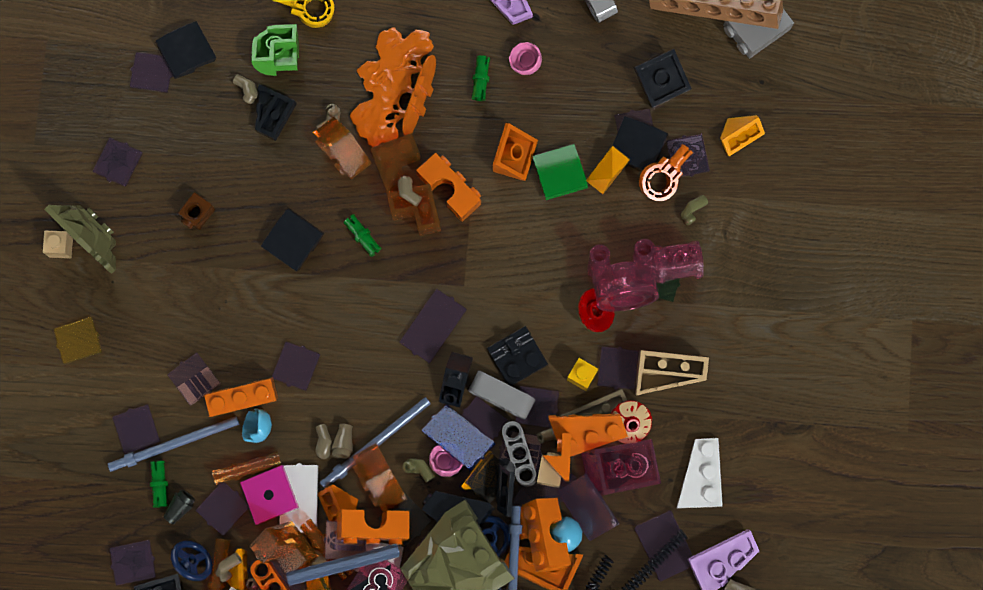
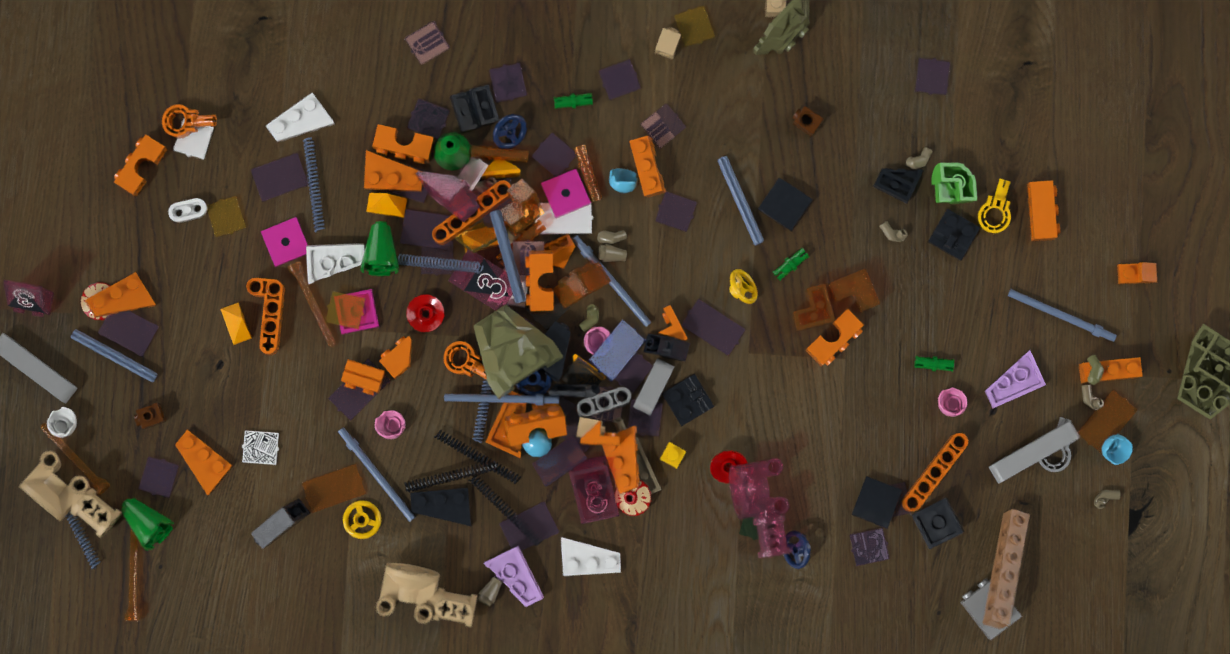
camera: 85 degrees right, 5 degrees up
clear purple piece [93,138,143,187] -> none
sand blue bar [108,416,239,472] -> none
black slope [155,21,216,79] -> none
pearl dark grey cone [163,490,196,525] -> none
dark tan arm [216,552,242,582] -> none
clear orange brick [313,117,372,179] -> none
orange plant [350,27,436,148] -> none
dark tan arm [398,176,422,206] -> none
orange slope [493,123,538,181] -> none
green slope [532,144,588,200] -> none
light orange slope [586,146,630,194] -> none
clear purple piece [597,347,638,390] -> none
tan wedge [635,350,709,396] -> none
orange pin [639,144,693,201] -> none
olive arm [681,195,708,225] -> none
light orange slope [720,115,765,156] -> none
none -> tan brick [655,27,681,59]
none -> orange slope [658,305,688,341]
none -> sand blue axle [718,156,764,245]
none -> yellow piece [729,269,758,304]
none -> dark blue piece [782,531,811,569]
none -> orange beam [902,433,968,512]
none -> black hinge [928,209,980,261]

